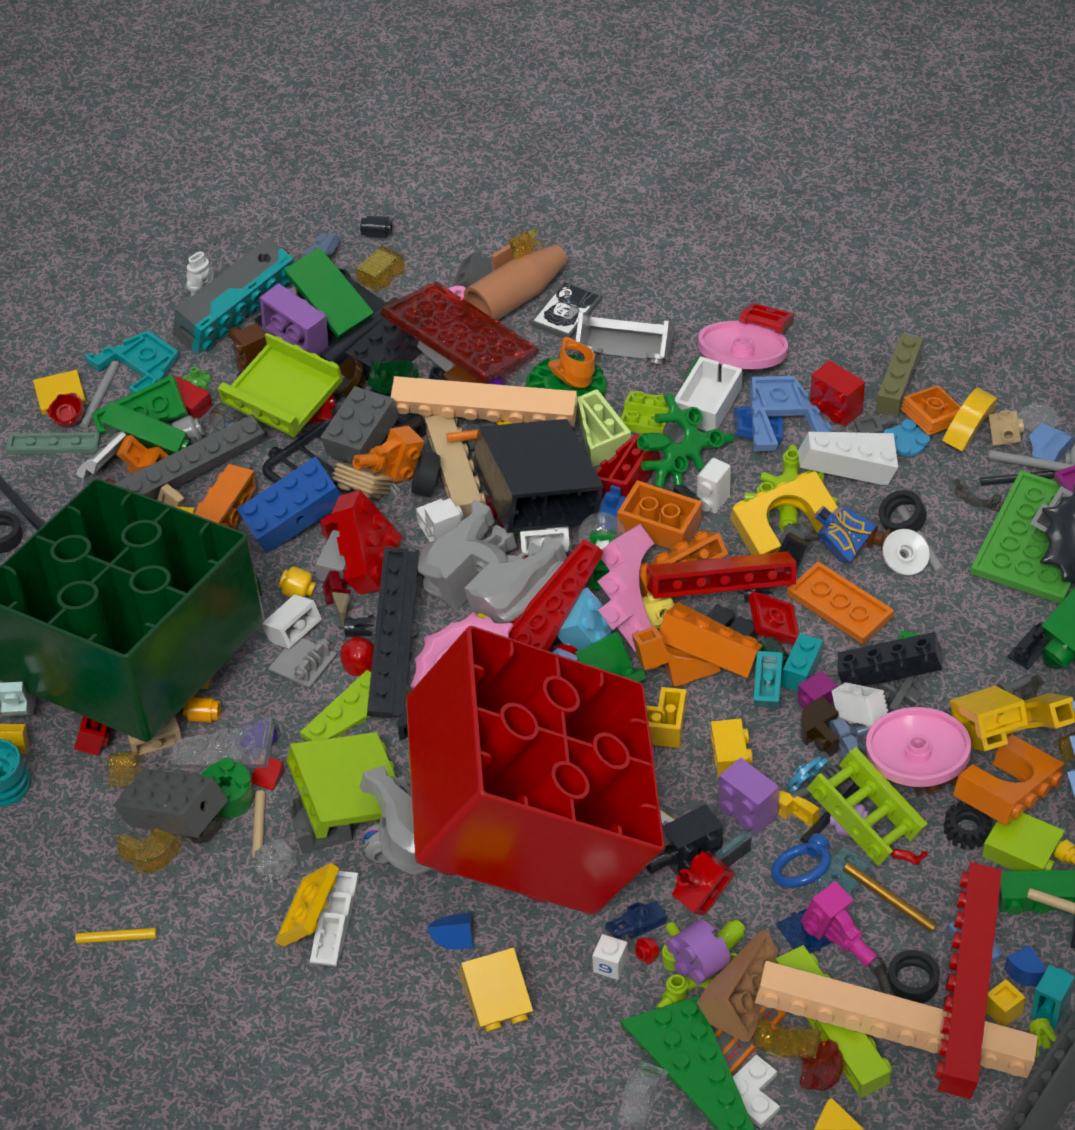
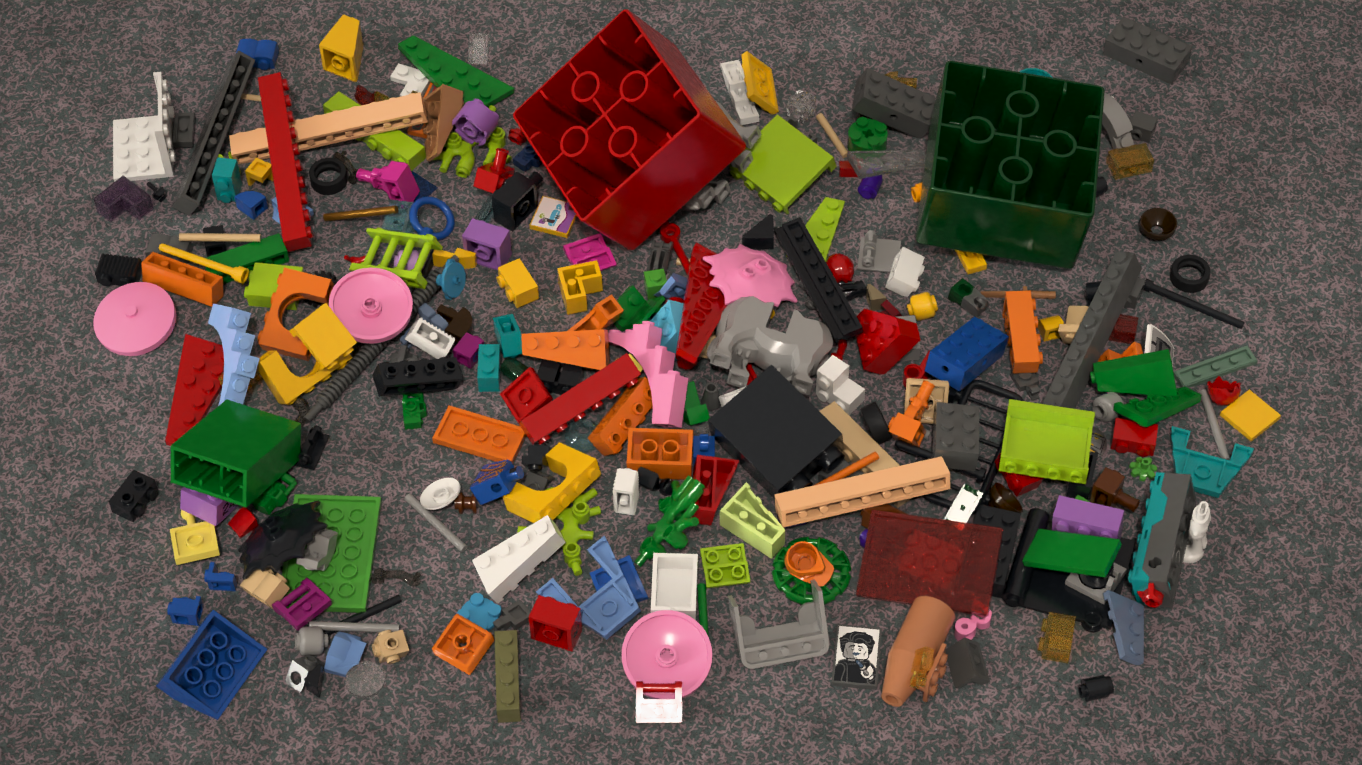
camera: 155 degrees right, 5 degrees up
yellow bar [75,928,157,944] -> none
black tyre [878,490,927,532] -> none
yellow arch [942,387,998,451] -> none

